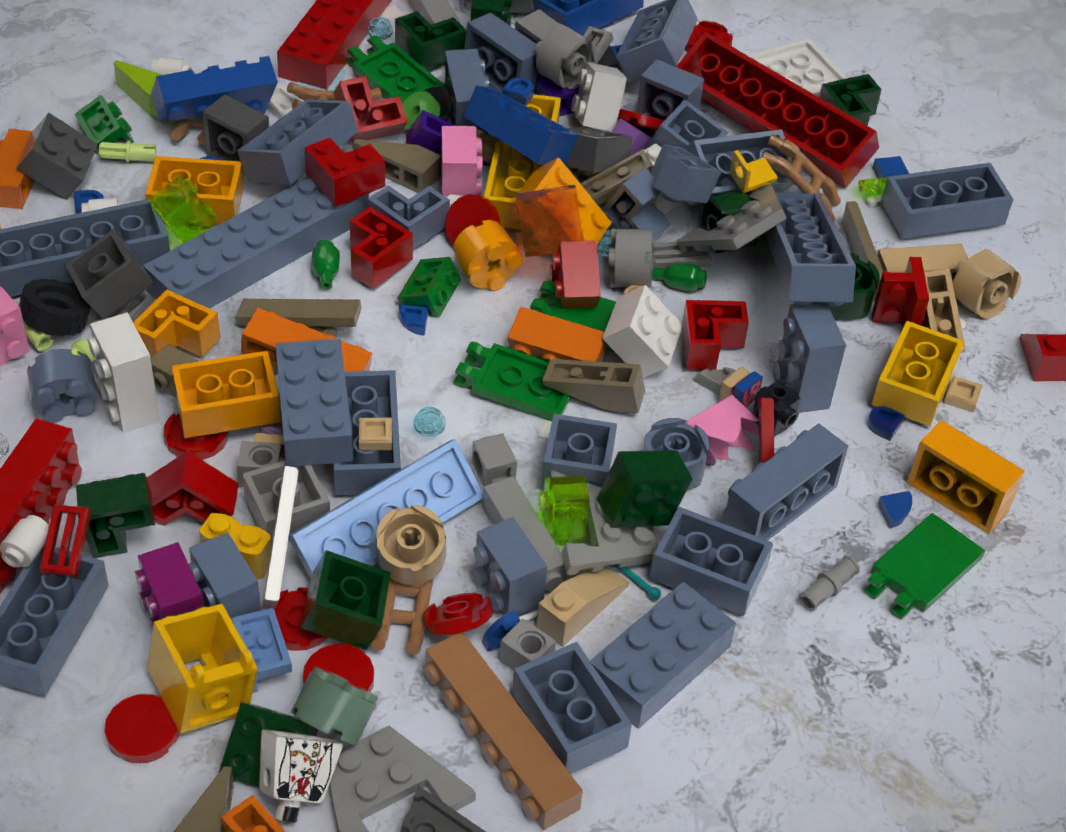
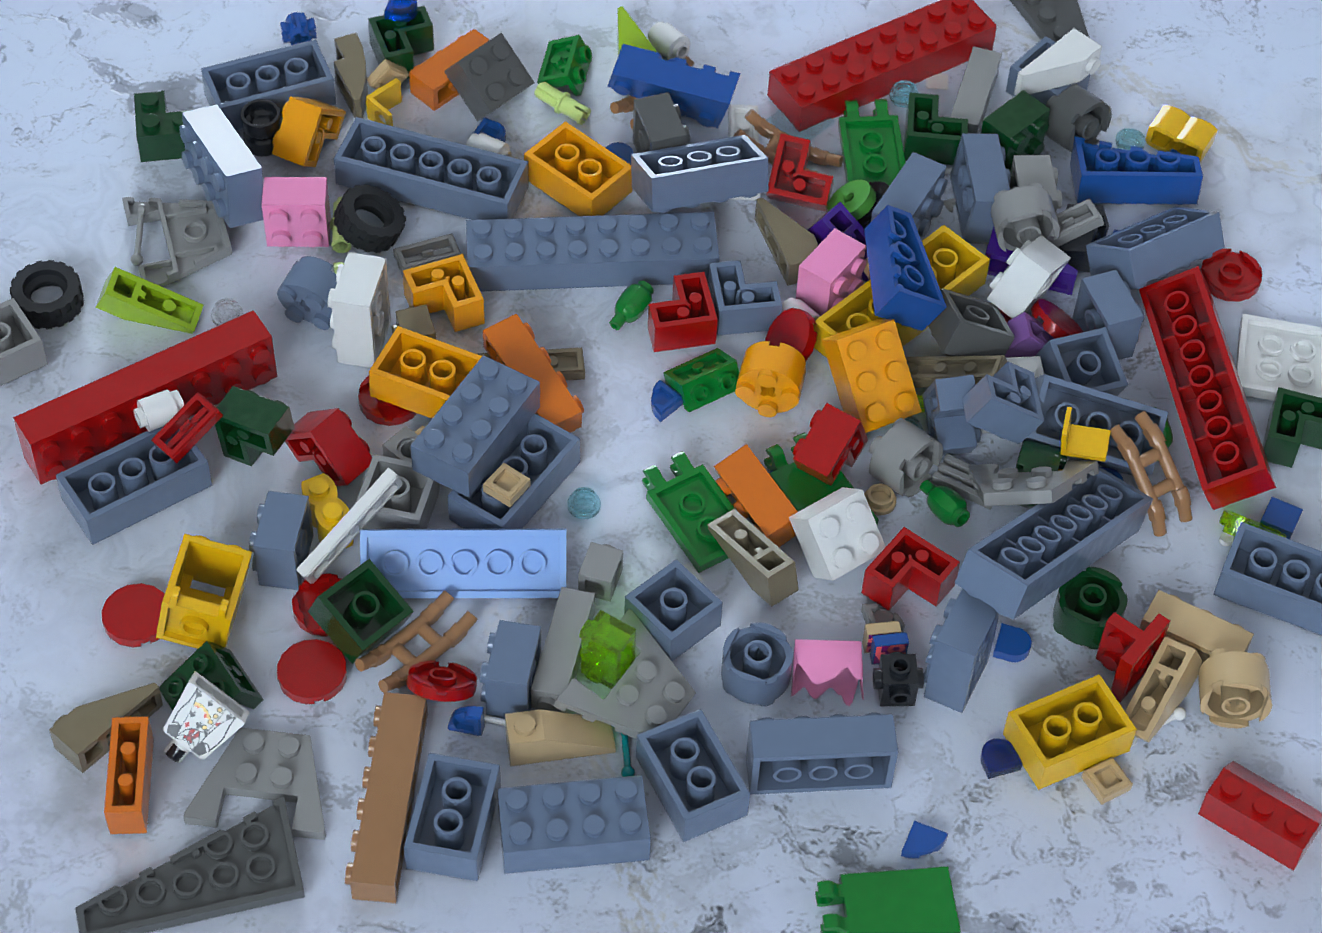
camera: 40 degrees right, 5 degrees up
dark grey brick [65,229,153,319] -> none
magenta brick [135,542,204,631] -> none
clear neon green brick [148,175,218,244] -> none
medium blue bracket [232,607,292,693] -> none
dark tan tile [236,299,362,327] -> none
sand green brick [290,666,378,745] -> none
red brick [304,137,385,207] -> none
tan brick [376,505,446,587] -> none
light grey brick [499,618,556,670] -> none
blue tile [502,77,534,106] -> none
clear orange plate [511,185,583,257] -> none
dark green brick [596,450,692,528] -> none
red tile [758,398,774,462] -> none
light grey pin [799,555,860,611] -> none
dark tan tile [841,201,884,301] -> none
light orange brick [907,420,1025,534] -> none

